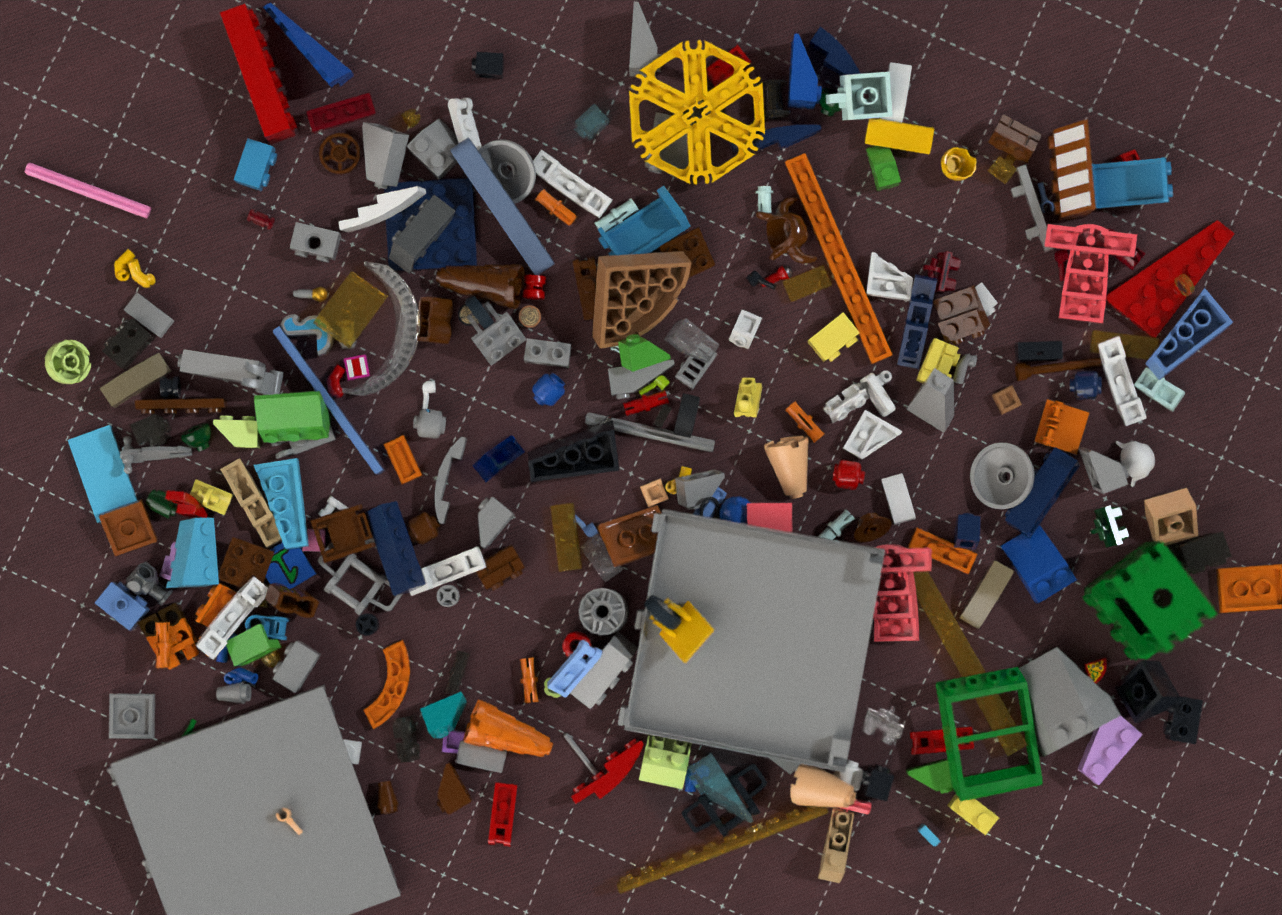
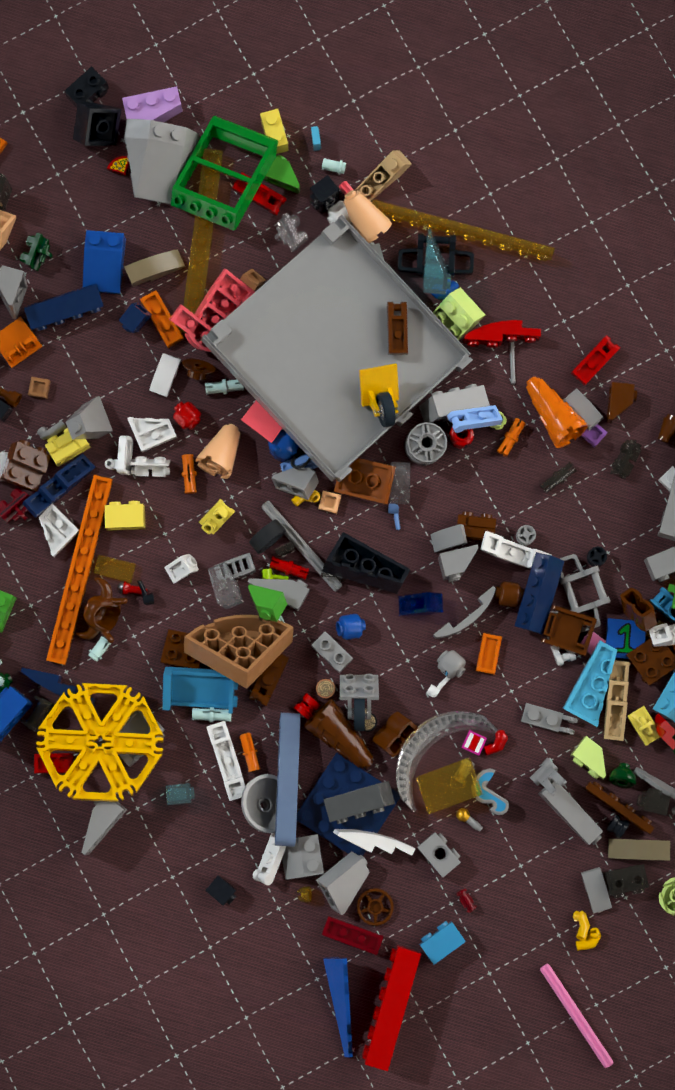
camera: 140 degrees left, 5 degrees down
bright green slope [254,391,331,443] -> none
medium blue tile [273,326,385,475] -> none
orange tile [363,640,410,729] -> none
teal slope [420,692,467,739] -> none
clear yellow tile [550,503,582,572] -> none
light grey dish [970,443,1034,509] -> none
green piece [1082,541,1218,661] -> none
none -> medium nougat tile [240,269,266,291]
none -> light aqua pin [322,158,346,175]
none -> reddish brown plate [387,302,408,355]
none -> light grey slope [430,524,467,553]

